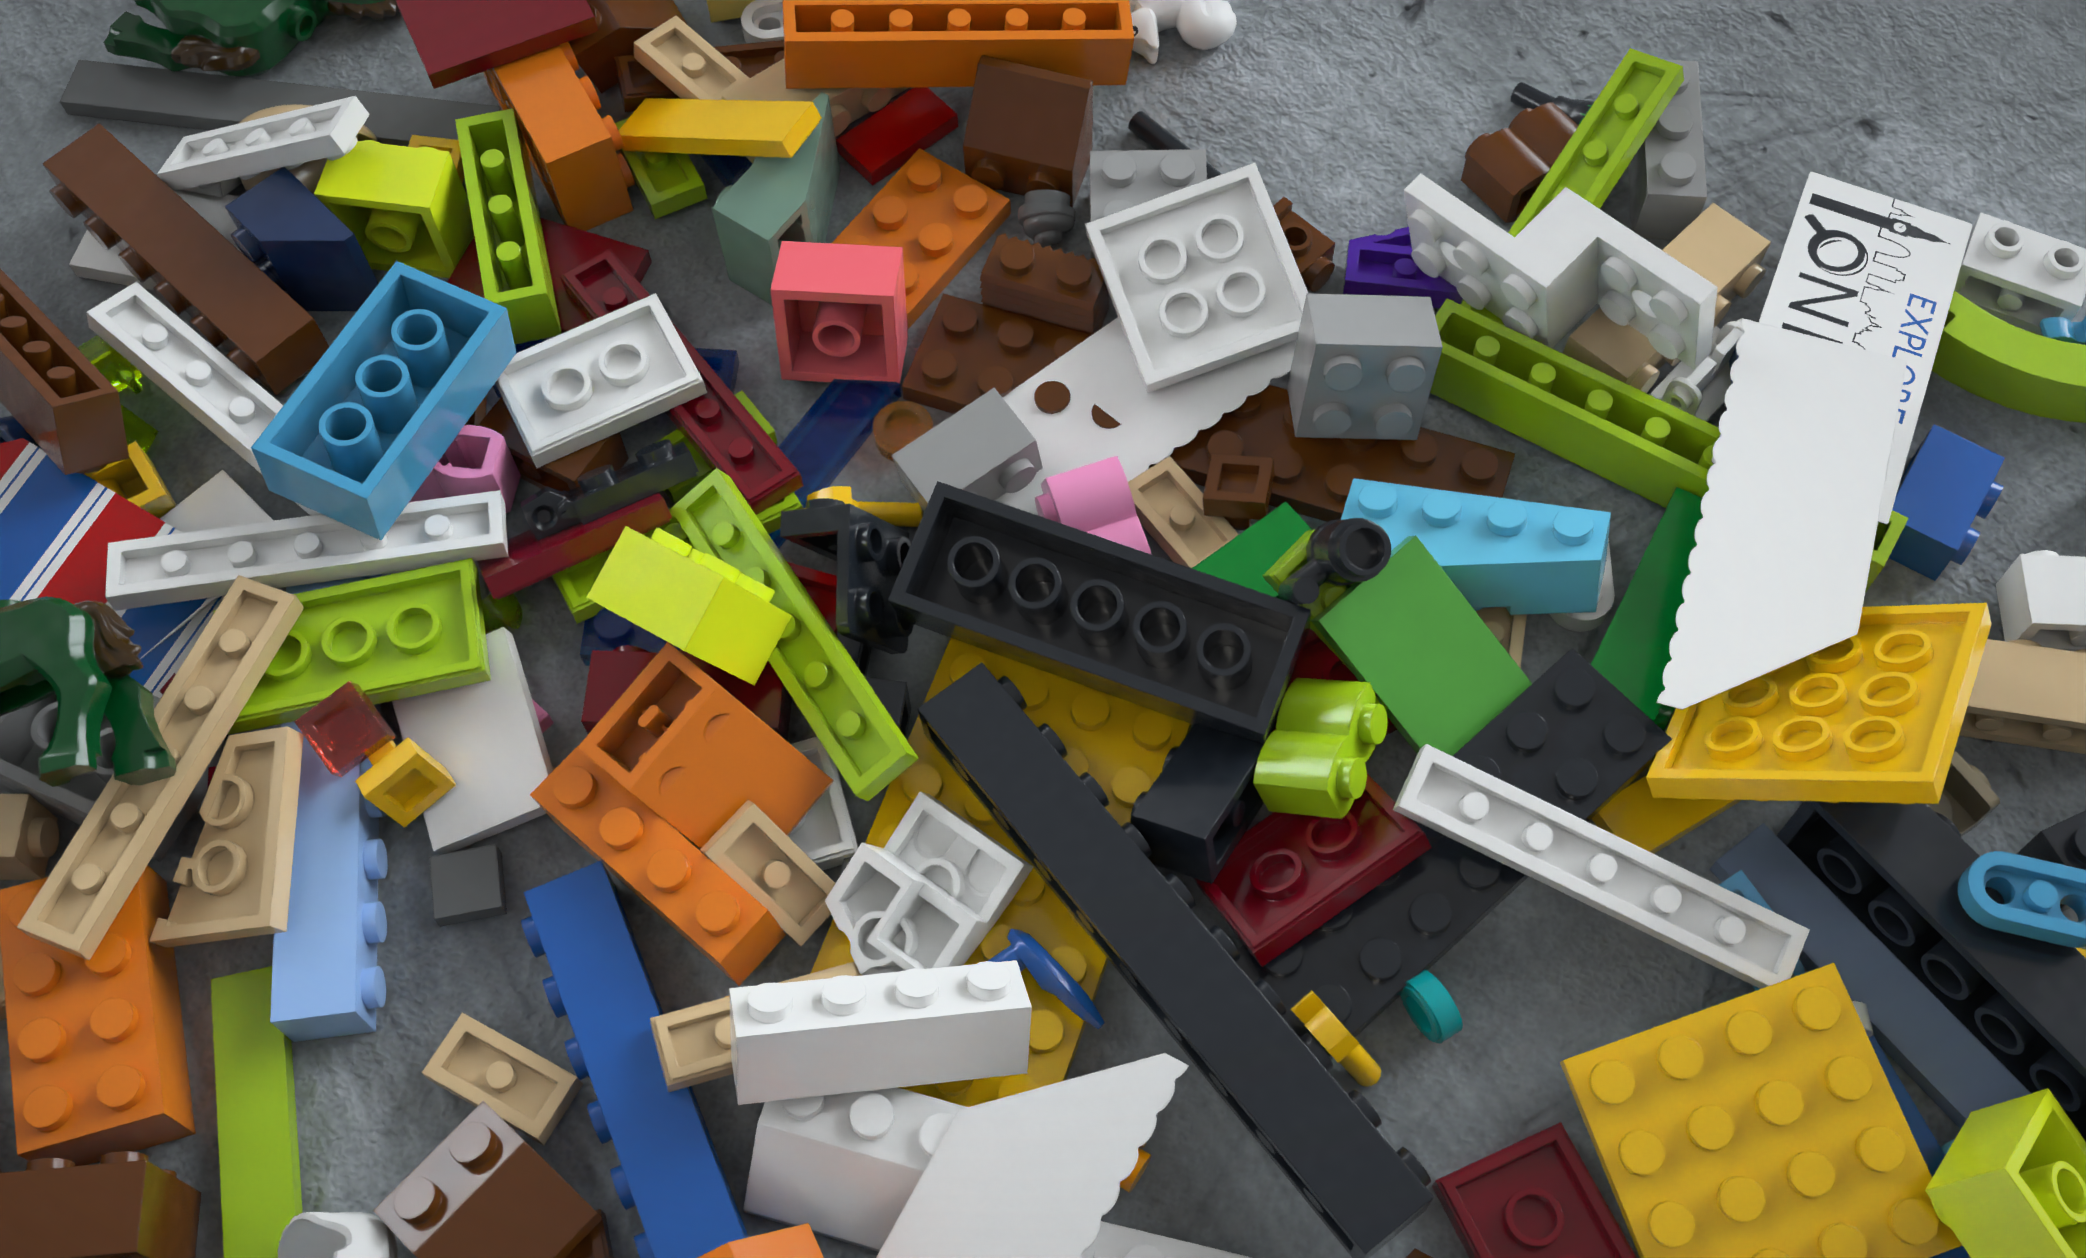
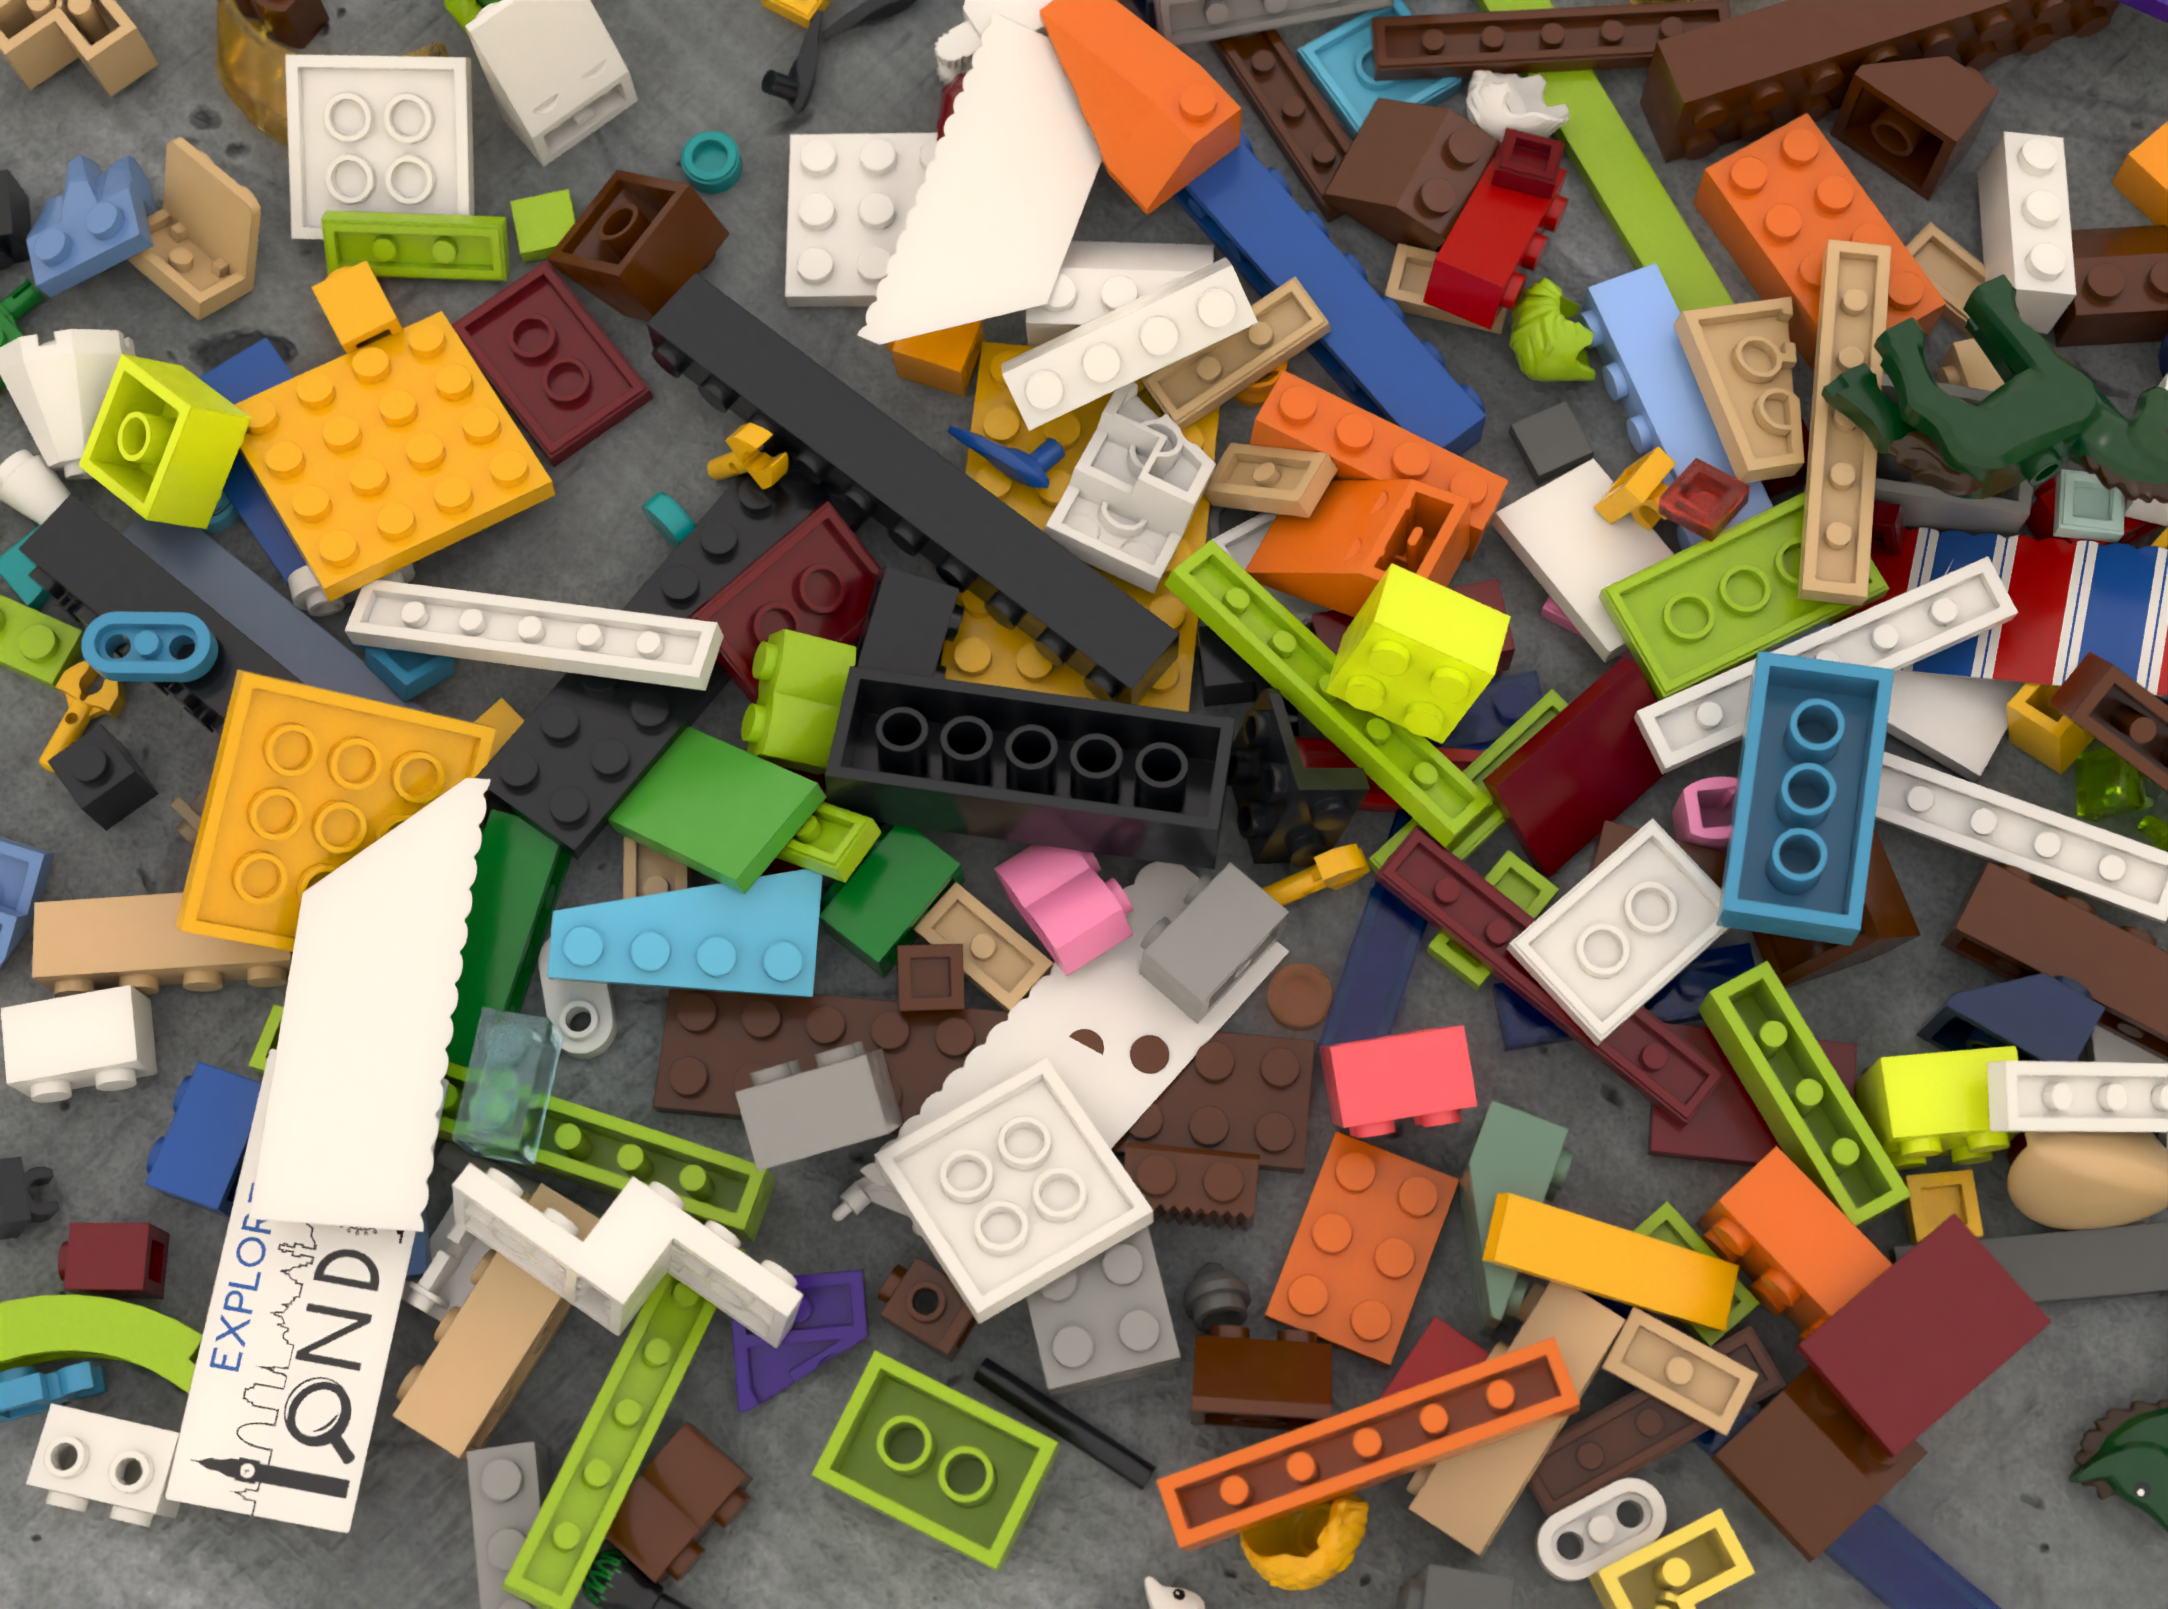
camera: 170 degrees right, 10 degrees up
black hinge [521,439,699,541] -> none
black piece [1278,518,1391,605] -> none
none -> dark red brick [58,1223,170,1299]
none -> clear light blue brick [452,1008,563,1165]
none -> lime brick [811,1350,1061,1574]
none -> red brick [1423,144,1569,330]
none -> dark red tile [1491,128,1565,200]
none -> lime hair [1509,277,1596,382]

